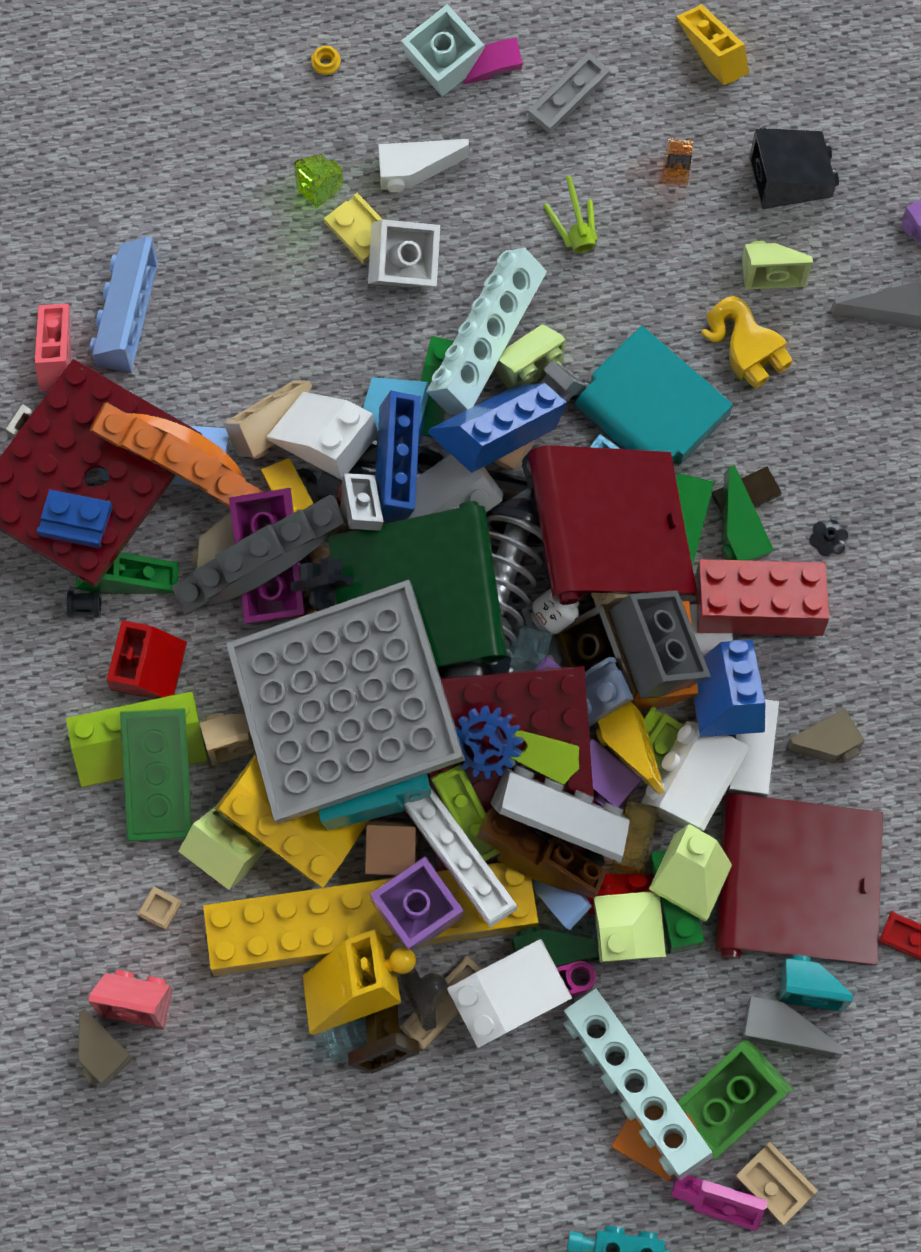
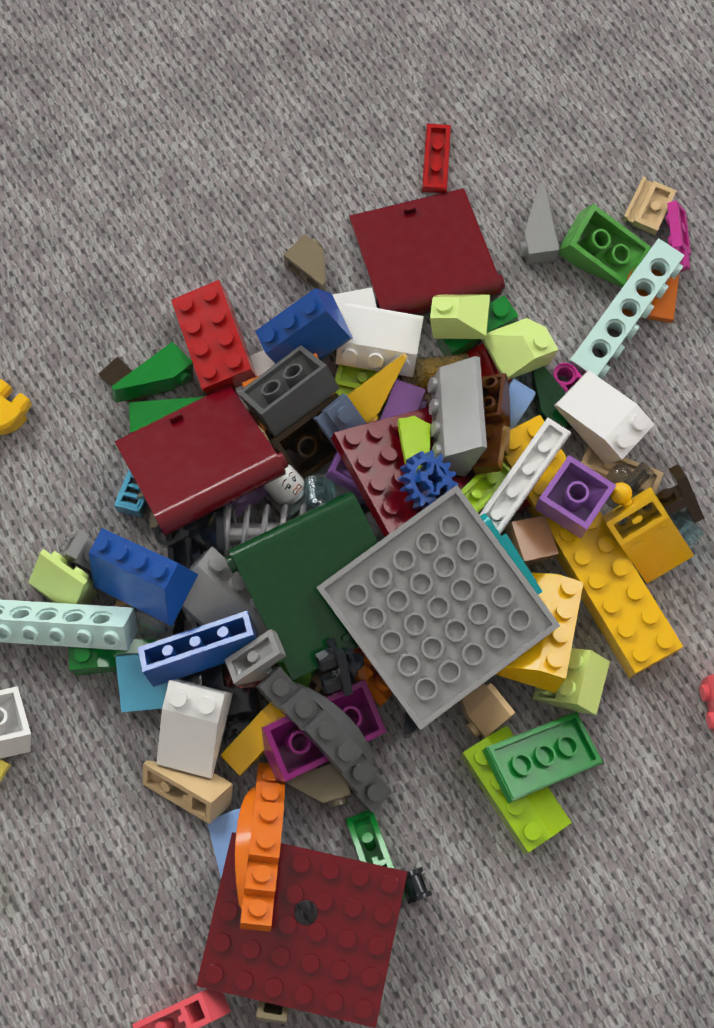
camera: 110 degrees left, 0 degrees up
blue plate [37,489,113,549] -> none
light blue slope [89,237,158,373] -> none
red slope [107,620,187,699] -> none
tan tile [137,886,183,931] -> none
teal piece [574,325,733,465] -> none
teal slope [779,955,853,1012] -> none
black plant [810,519,849,556] -> none

